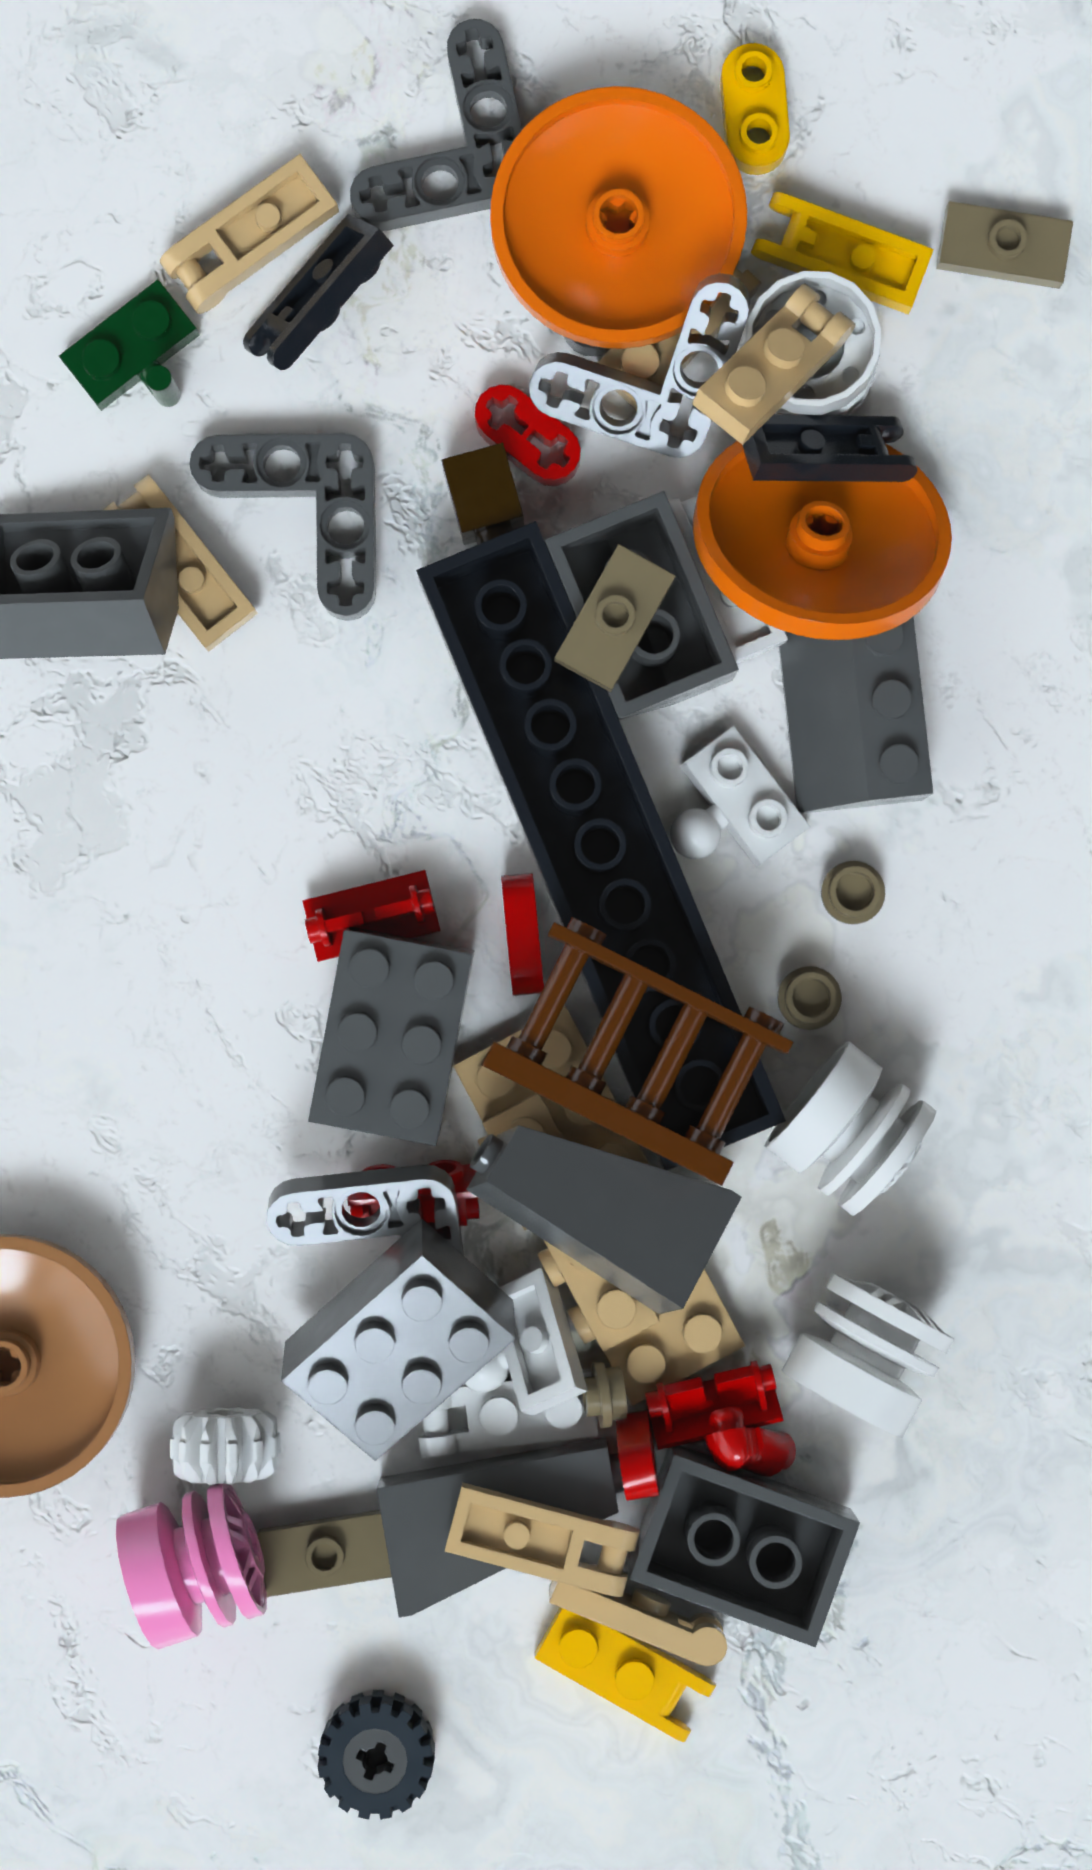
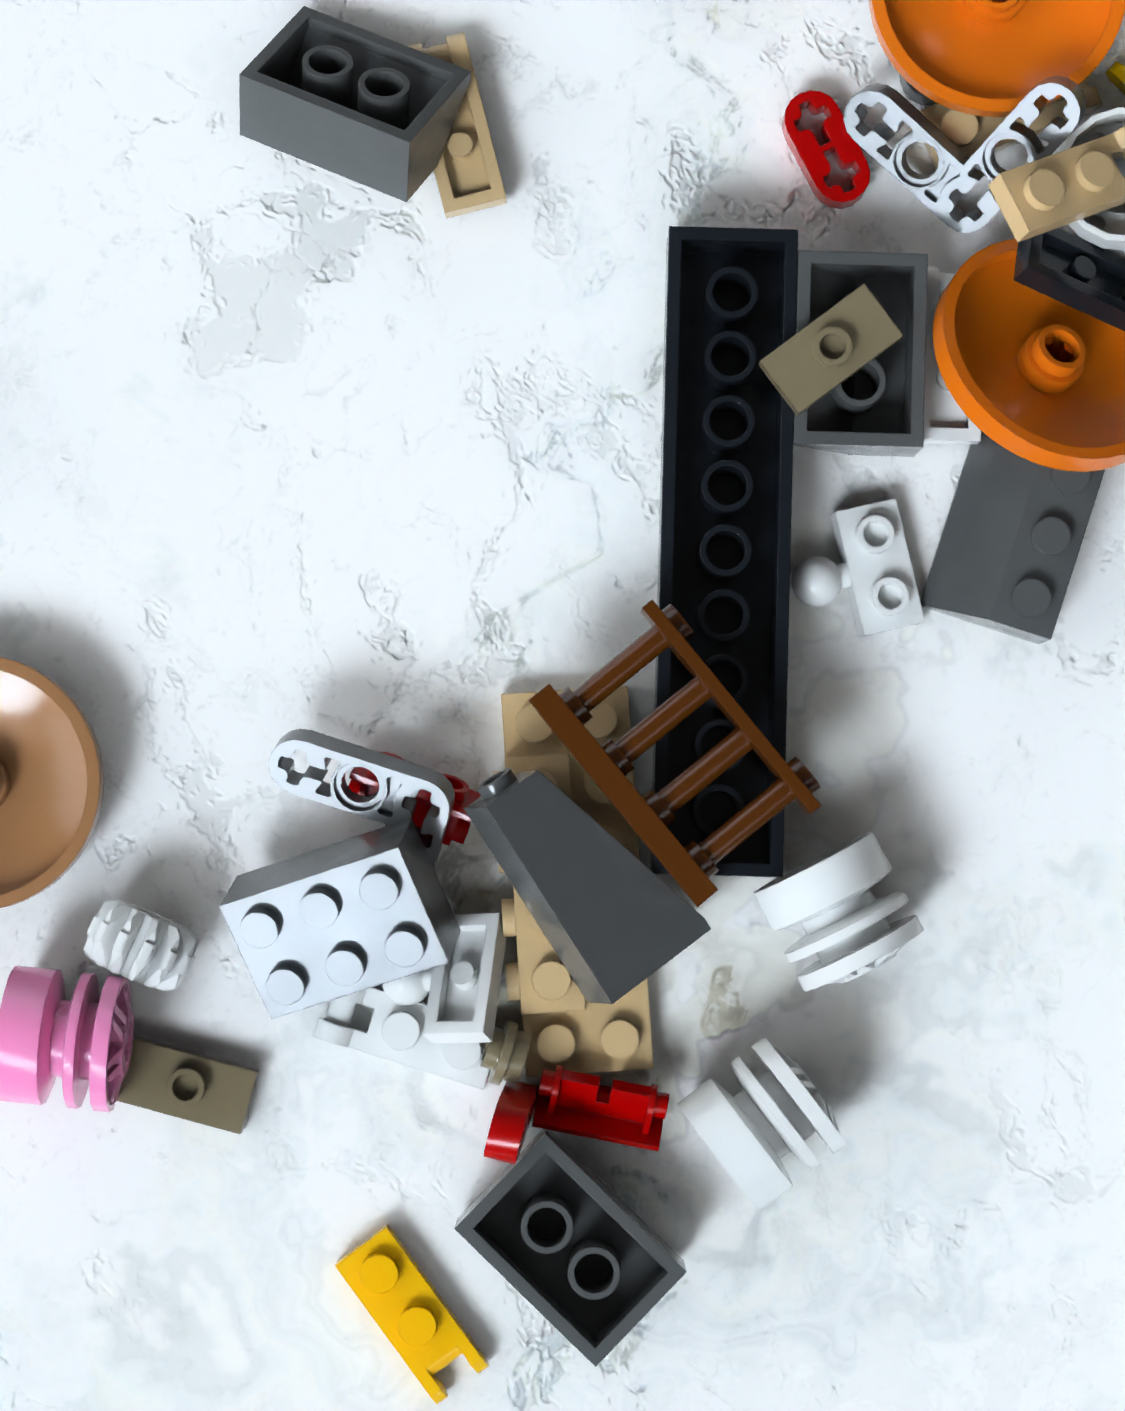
camera: 30 degrees right, 0 degrees up
dark grey beam [189,433,376,621] -> none
red hinge [302,870,441,962] -> none
dark grey brick [308,927,475,1146] -> none
black wheel [317,1690,435,1820] -> none
dark grey slope [376,1437,624,1618] -> none
dark brown brick [441,443,524,545] -> none
tan plate [445,1482,640,1597] -> none
red beam [501,873,544,996] -> none
tan plate [549,1580,727,1666] -> none
red arm [704,1407,796,1477] -> none
dark tan plate [777,966,842,1030] -> none
dark tan plate [821,861,885,924] -> none

